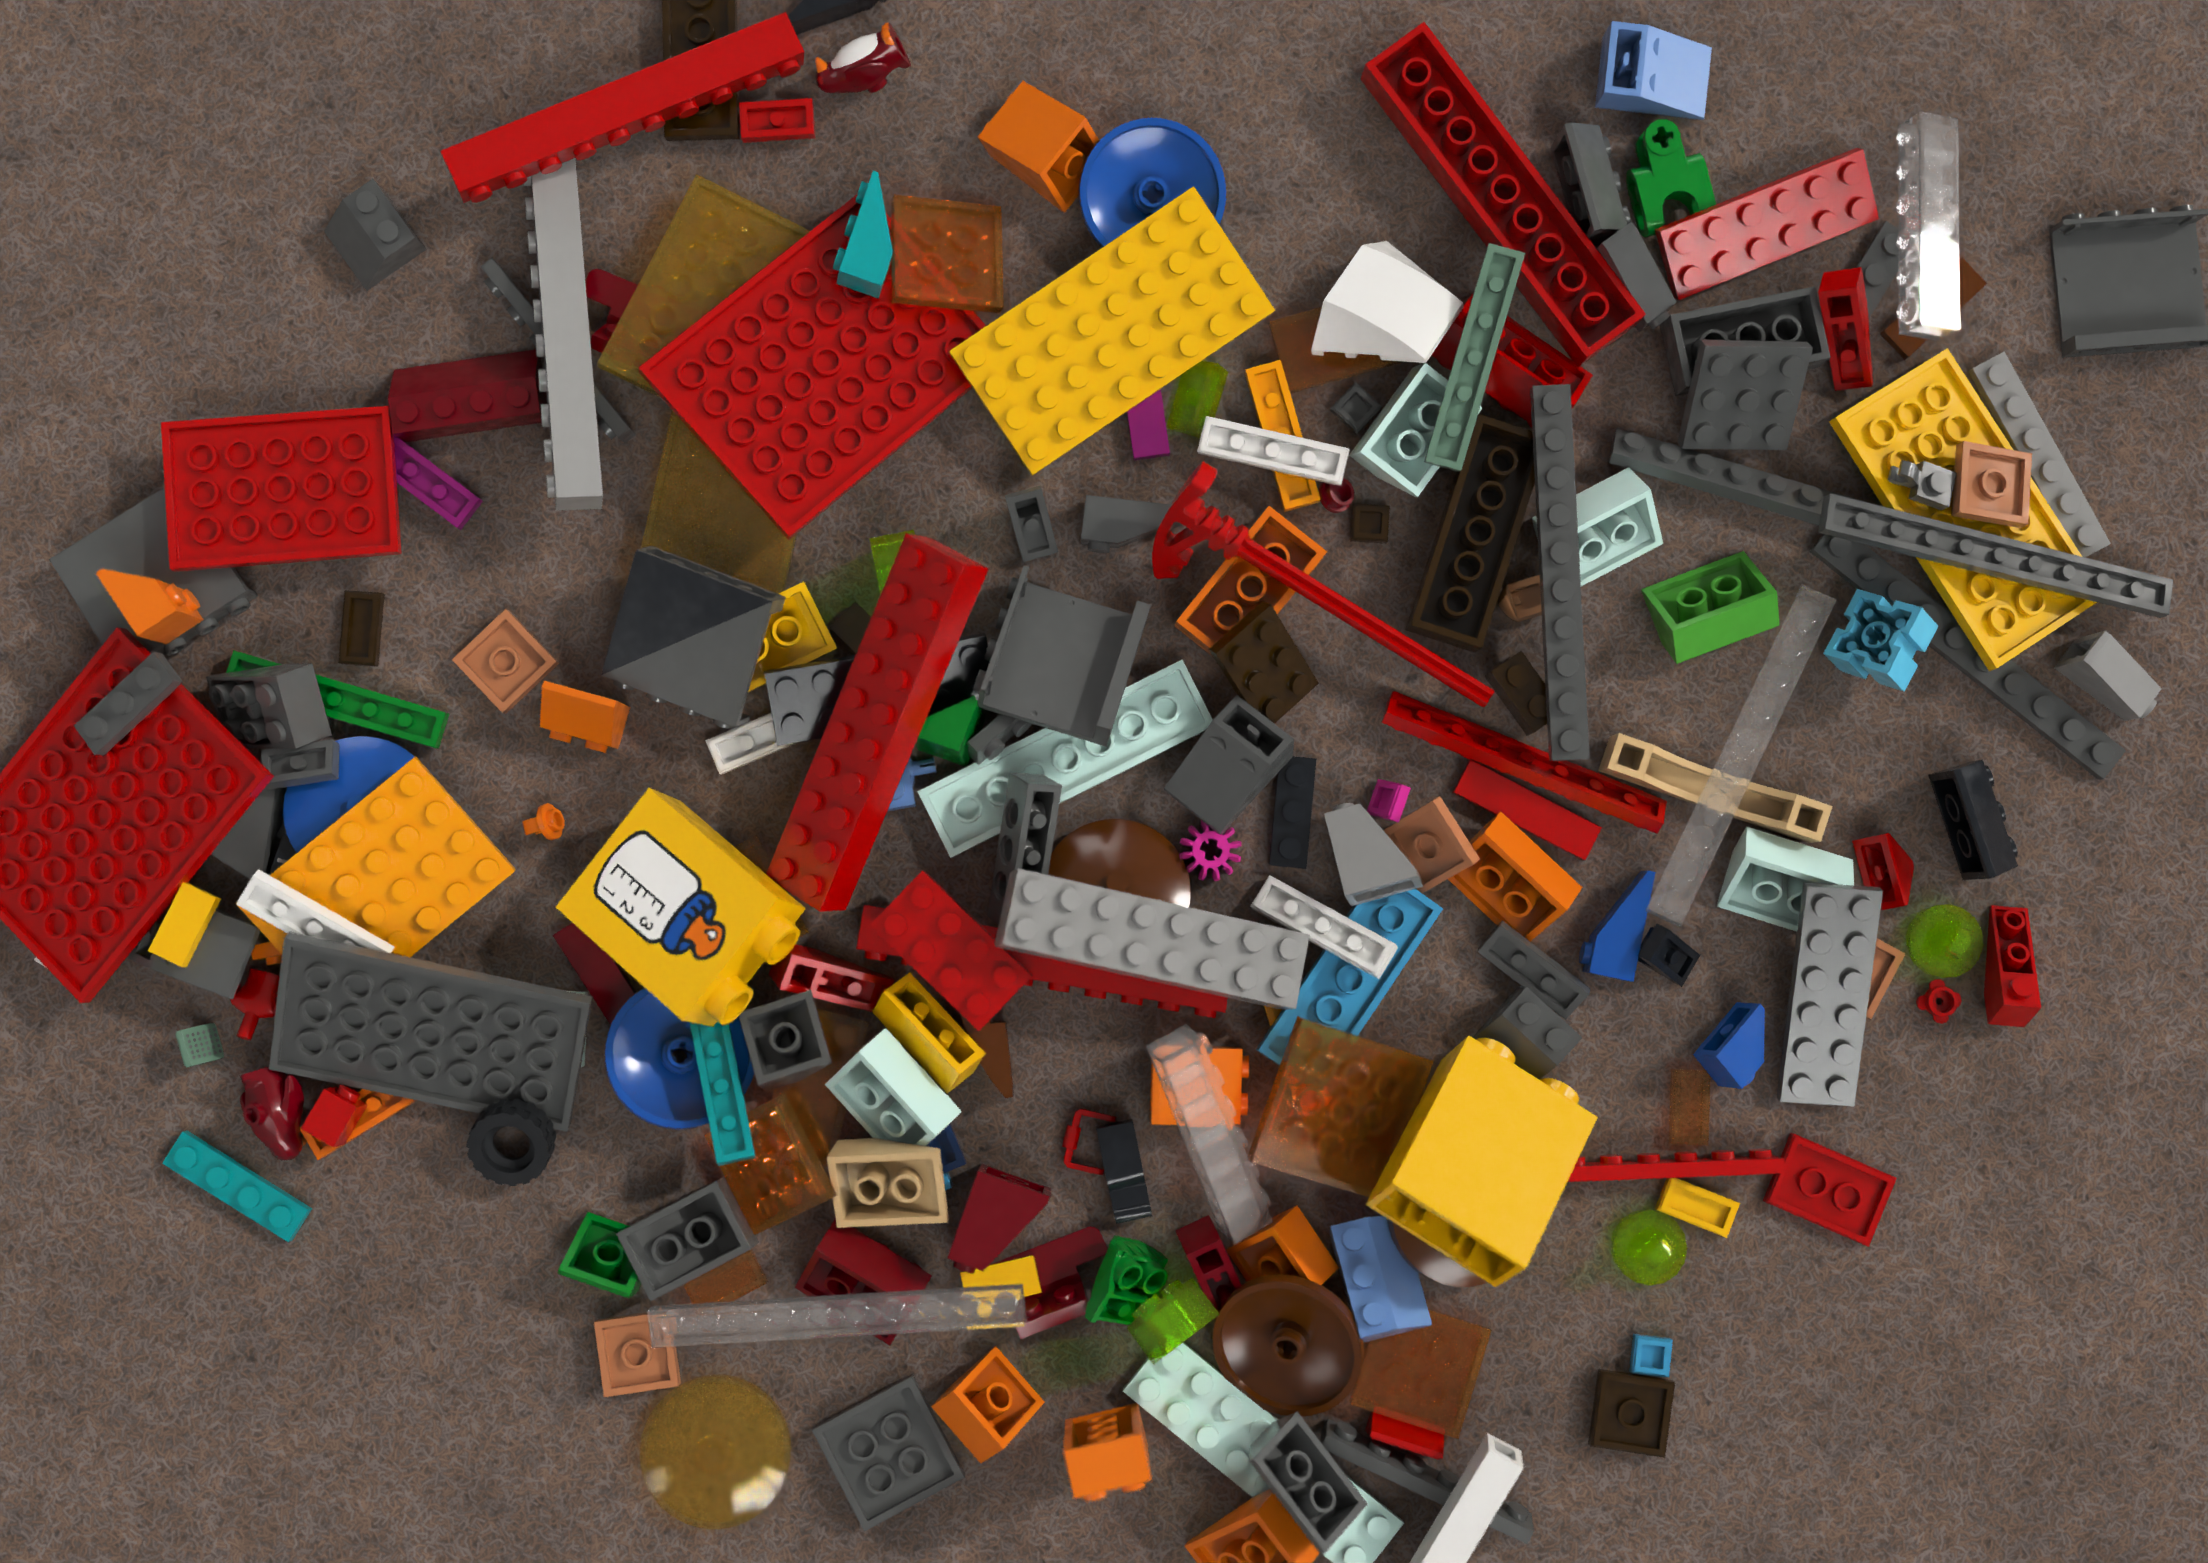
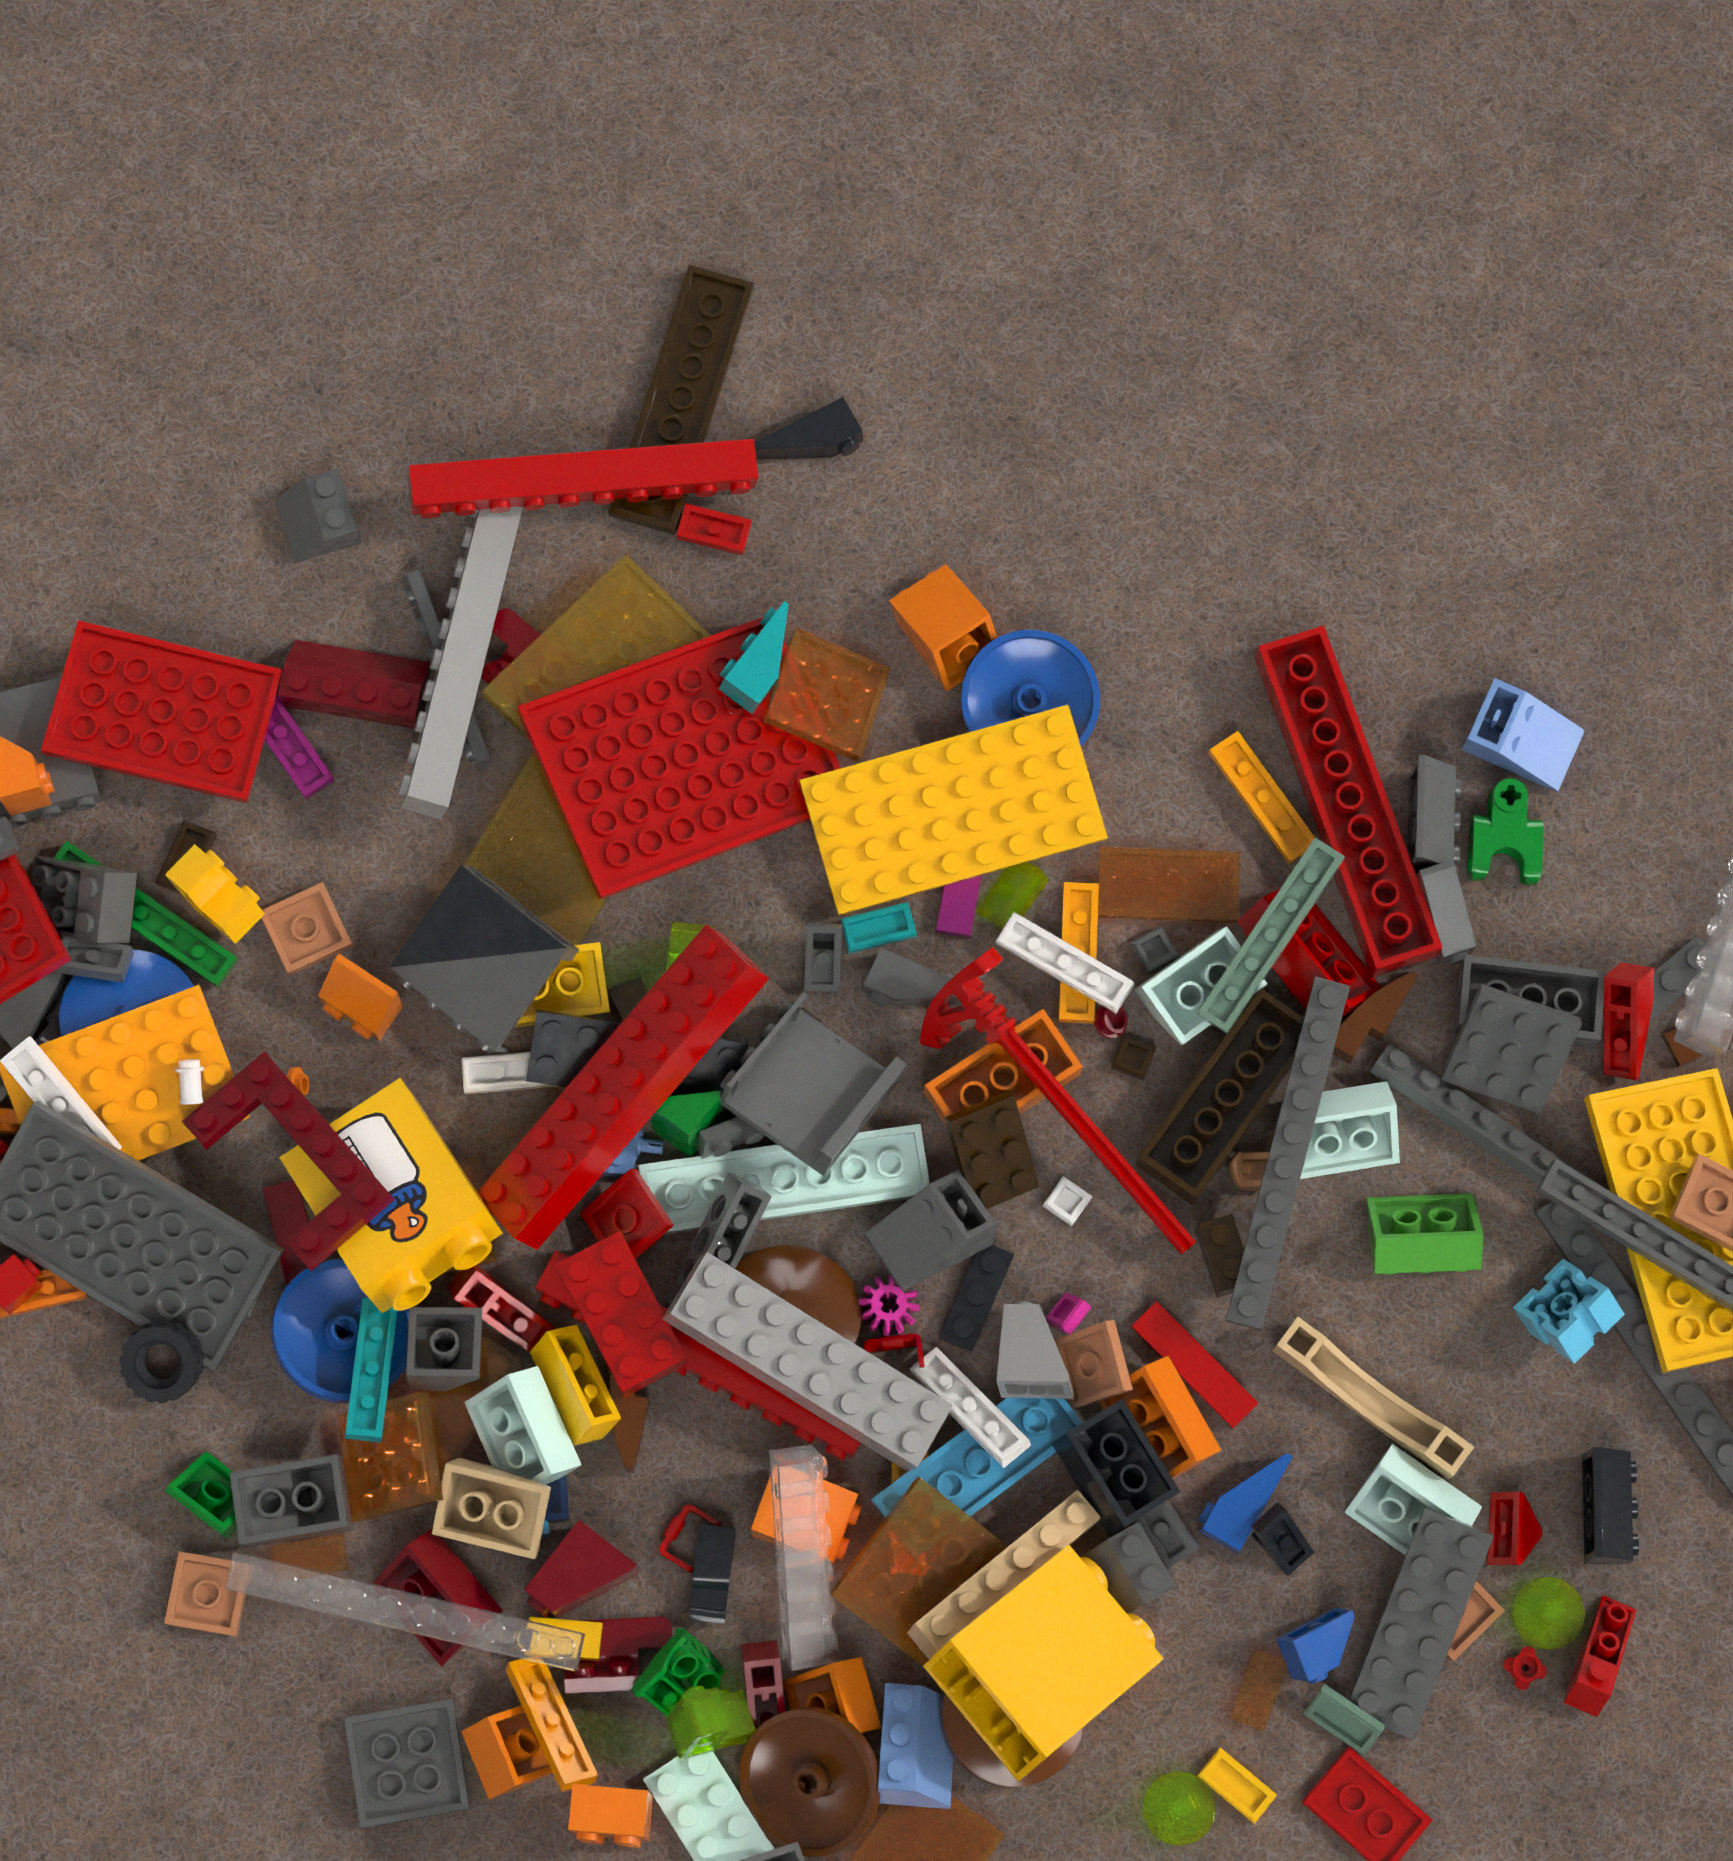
camera: 20 degrees right, 10 degrees down
clear yellow dish [640,1374,792,1529] -> none
dark red animal [815,23,911,93] -> none
white wedge [1311,241,1464,363] -> none
red plate [1381,691,1667,834] -> none
red plate [1567,1149,1785,1182] -> none
clear plate [1645,585,1837,927] -> none
plate [1655,148,1879,300] -> none
dark grey plate [1887,460,1957,510] -> none
none -> yellow brick [165,844,265,944]
none -> white pin [175,1059,204,1105]
none -> dark red plate [182,1051,395,1271]
none -> light orange plate [506,1656,598,1792]
none -> red plate [580,1169,674,1260]
none -> teal tile [840,902,917,954]
none -> red piece [864,1333,925,1368]
none -> tan arch [907,1490,1101,1660]
none -> white tile [1043,1176,1093,1227]
none -> black slope [1051,1399,1180,1537]
none -> light orange plate [1209,731,1315,865]
none -> sand green tile [1304,1684,1385,1756]
none -> reddish brown slope [1333,972,1418,1064]

